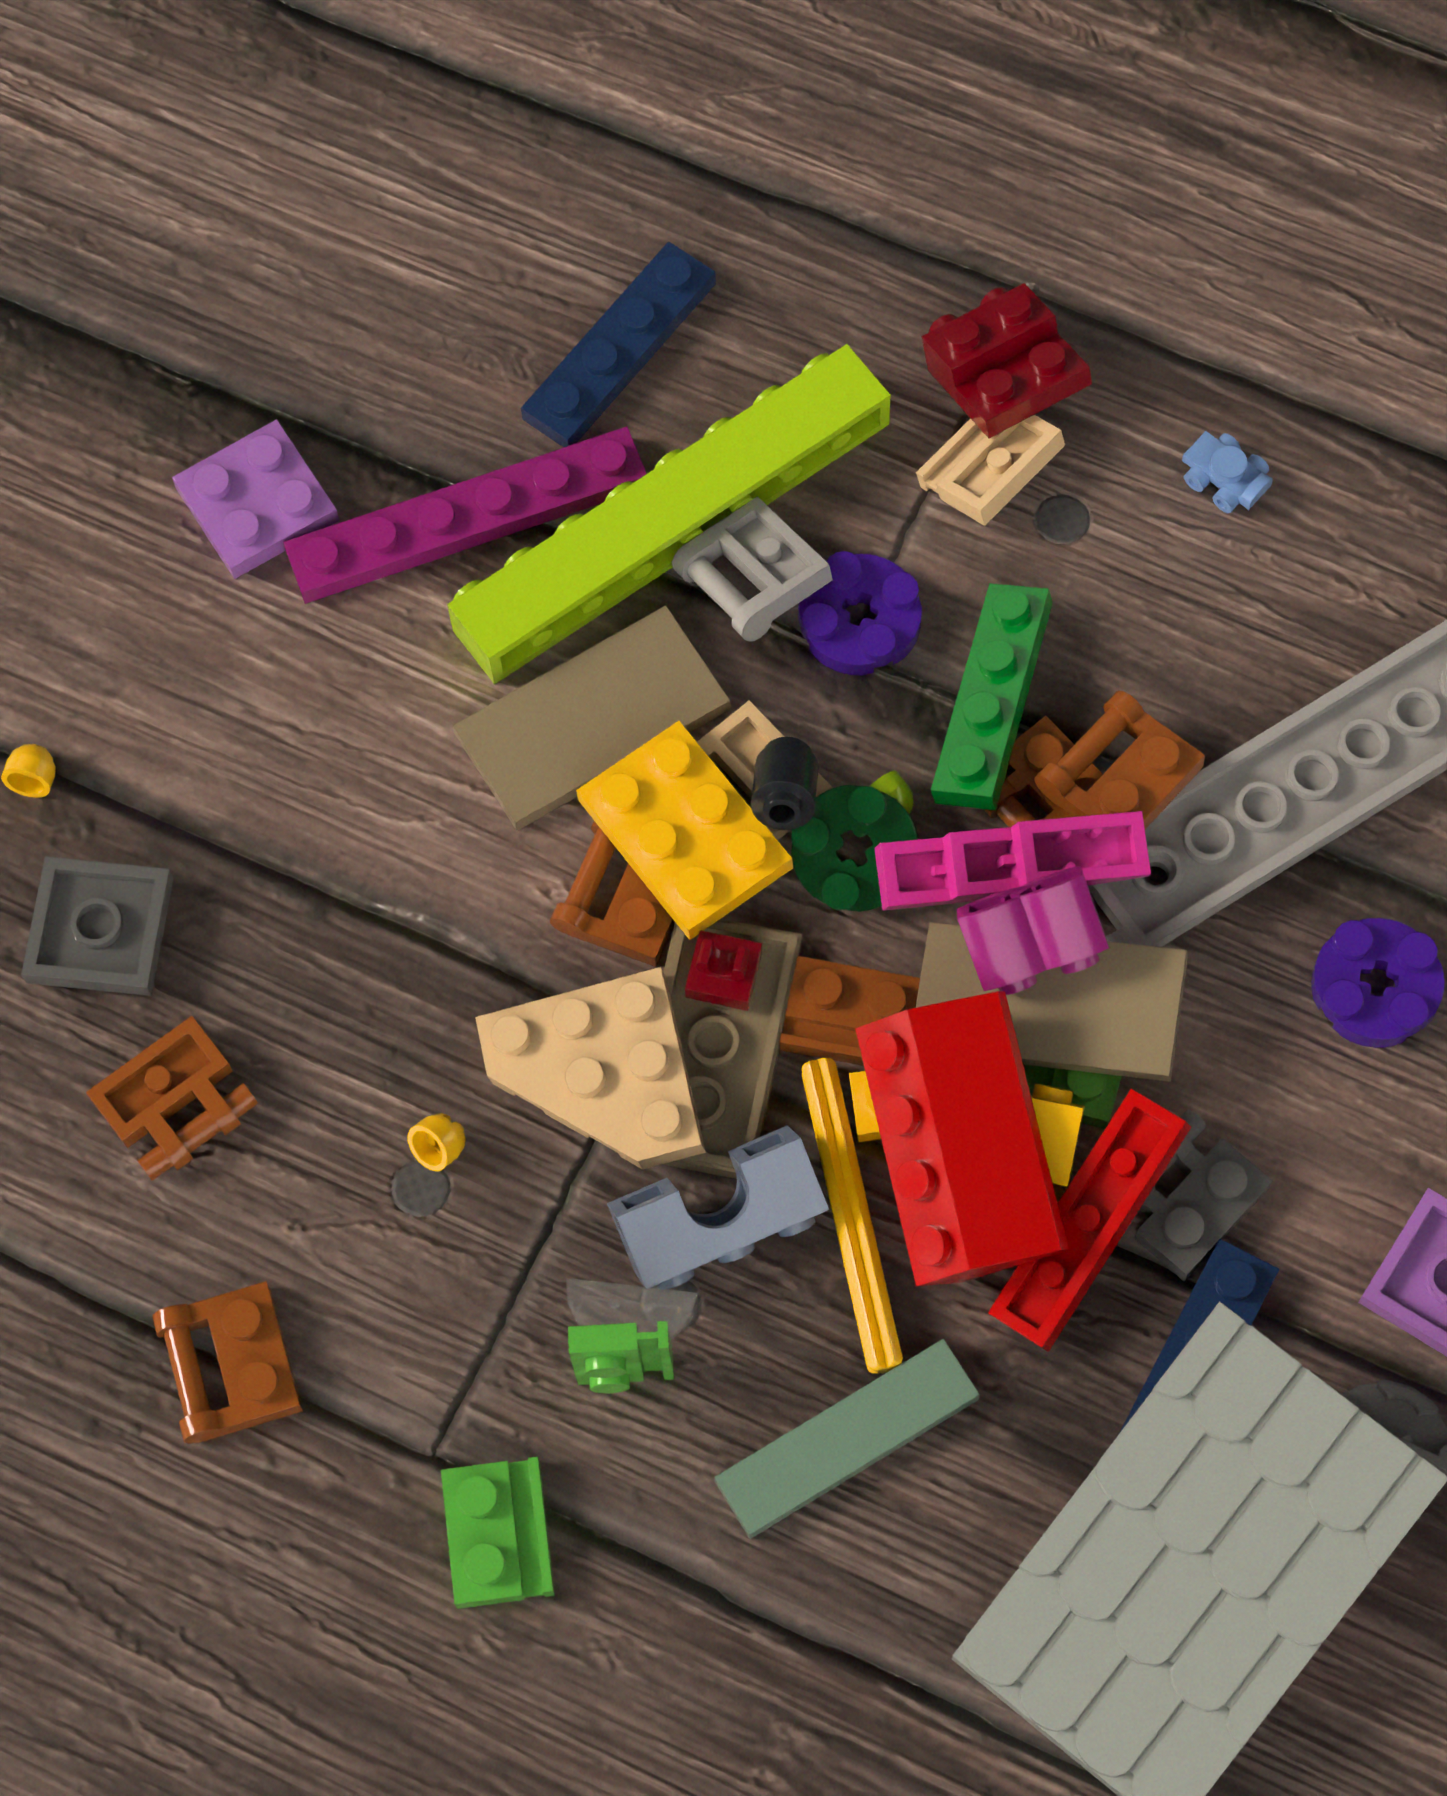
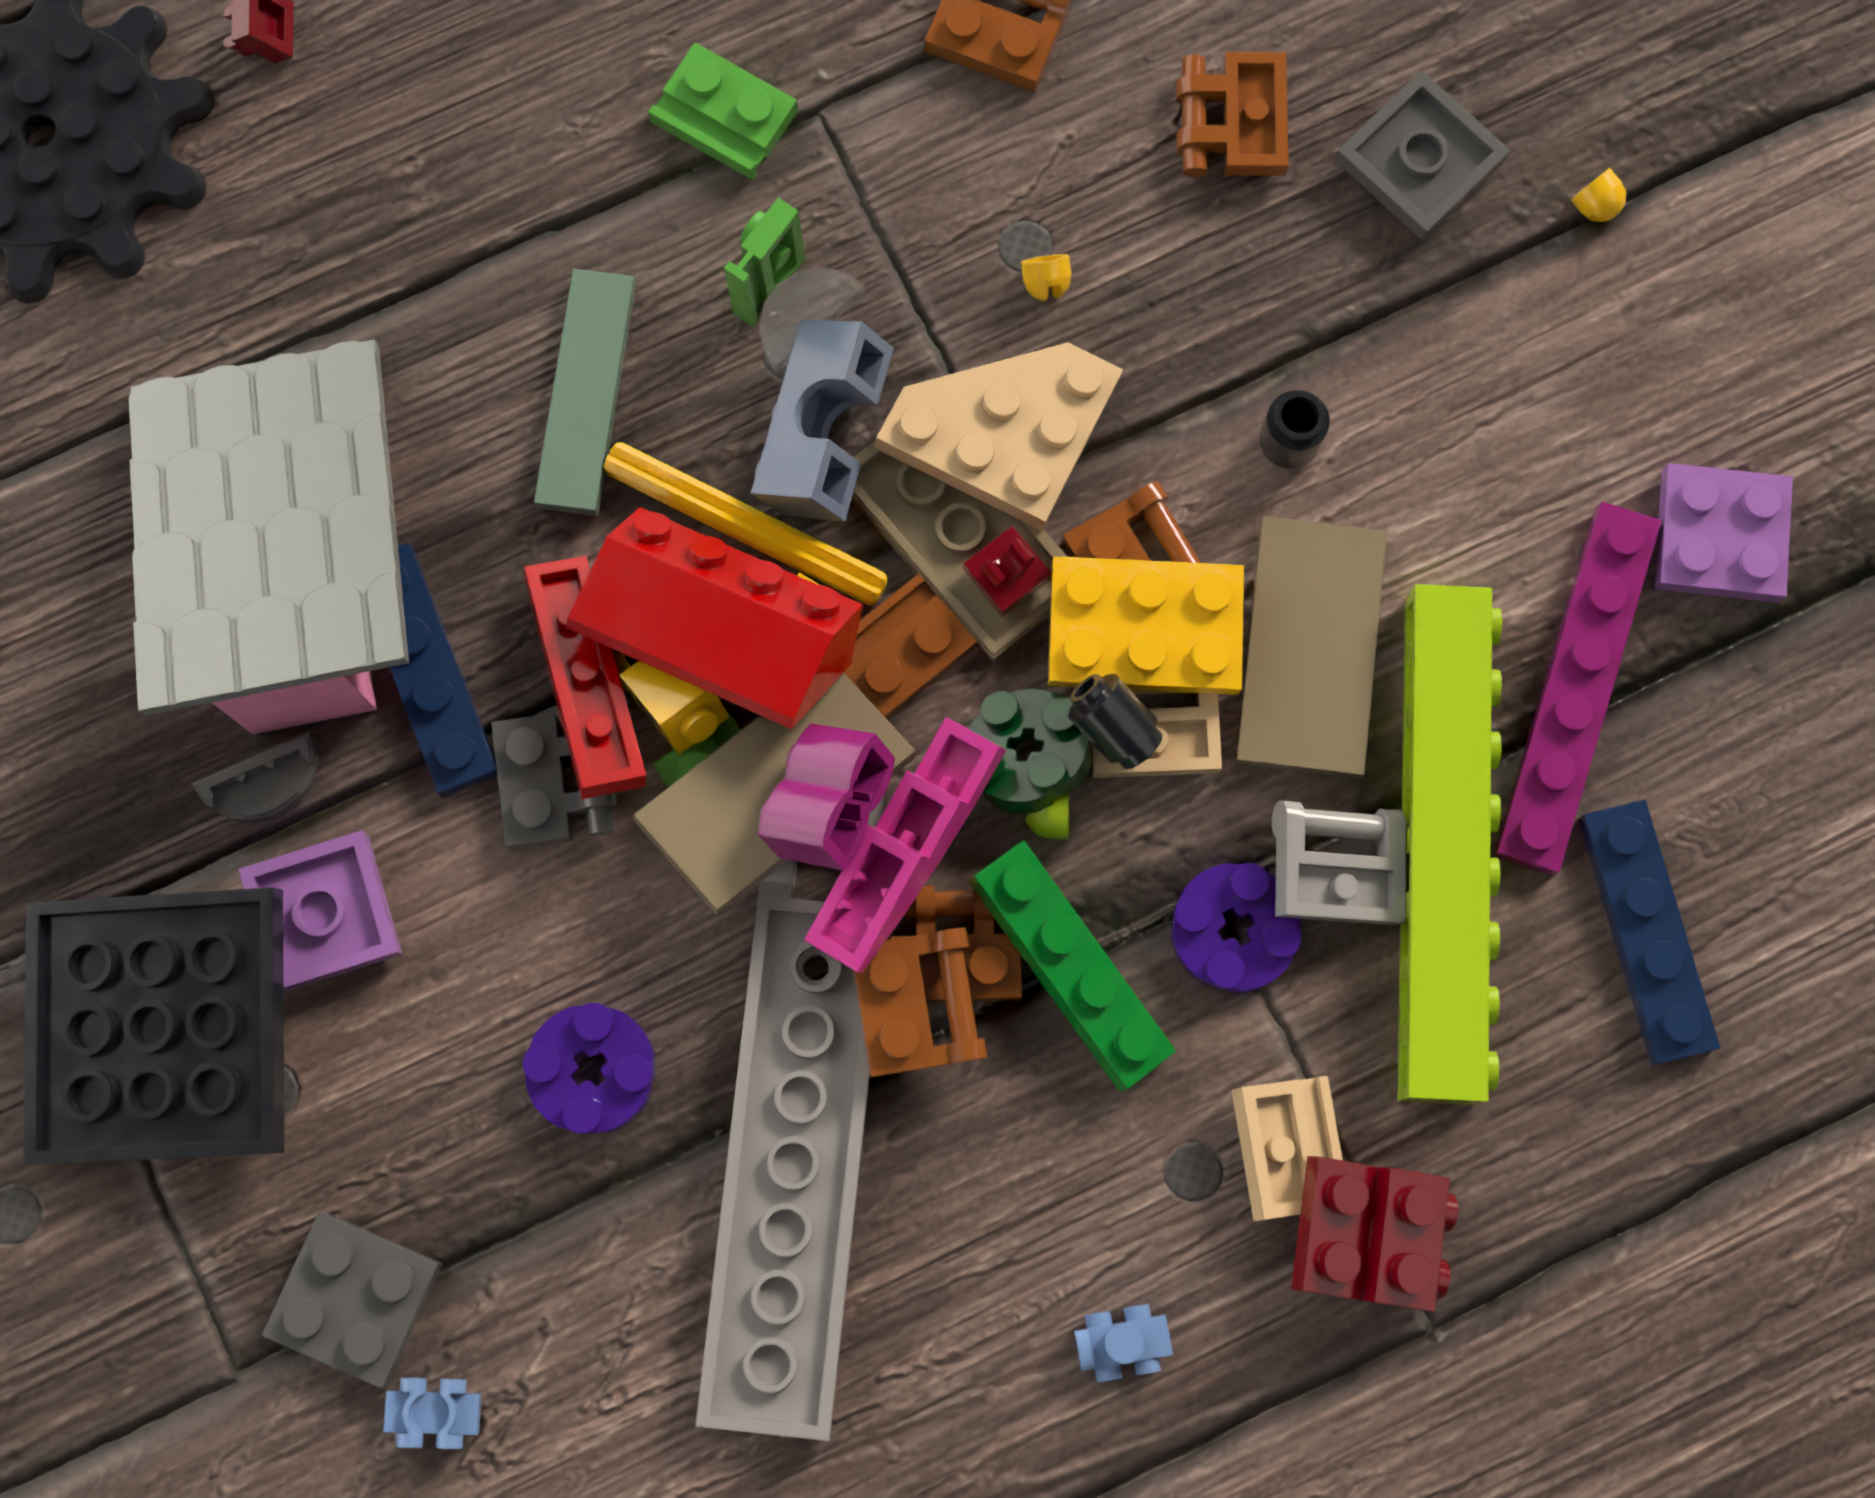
camera: 125 degrees right, 10 degrees up
none -> black brick [1259,390,1330,469]

